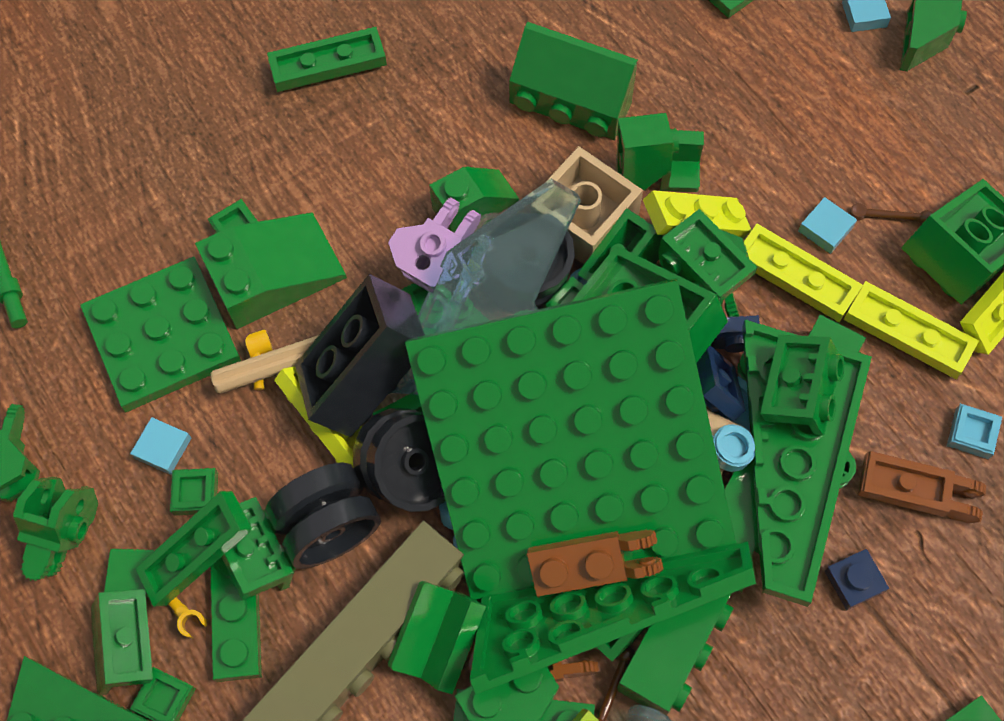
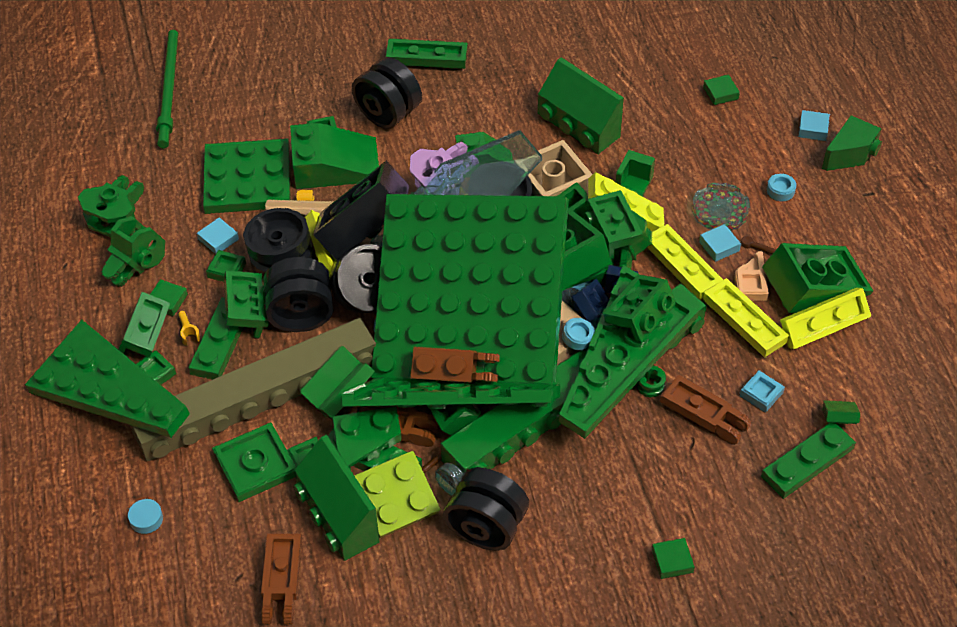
camera: 20 degrees right, 15 degrees down
green plate [135,491,252,607] -> none
green slope [616,113,679,191] -> none
dark blue plate [824,549,889,611] -> none
none -> black wheel [243,208,315,280]
none -> black wheel [352,57,422,129]
none -> clear light blue tile [692,183,750,231]
none -> light nougat tile [734,251,768,301]
none -> medium azure tile [767,174,796,201]

